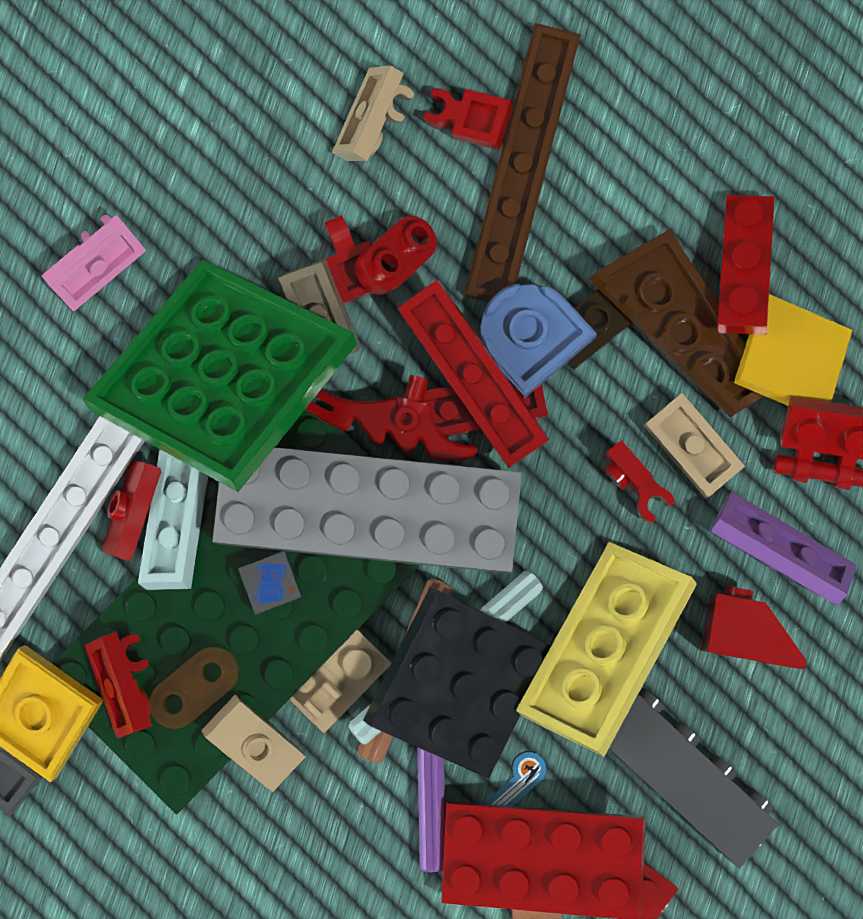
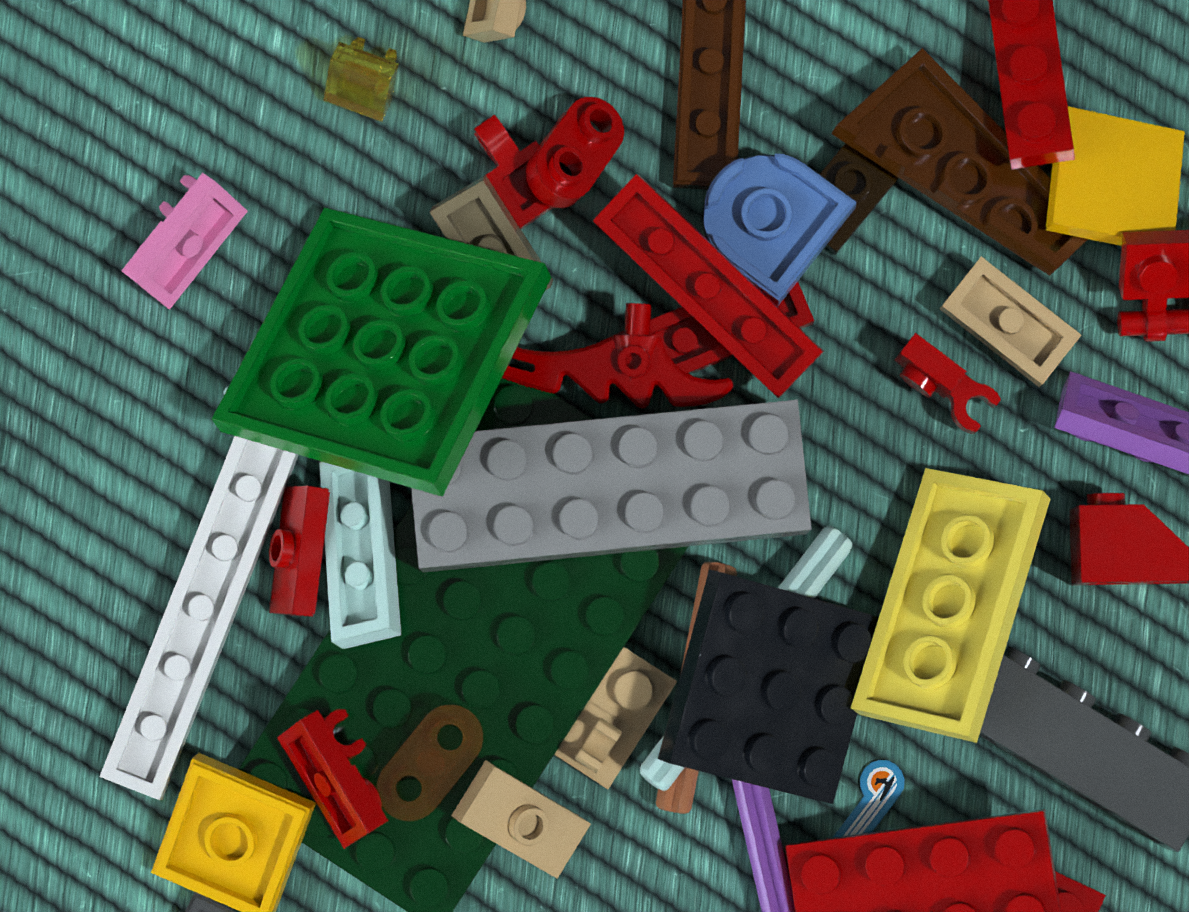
camera: 10 degrees left, 0 degrees up
tile [238,551,302,615] -> none
none -> clear yellow tile [324,37,399,122]

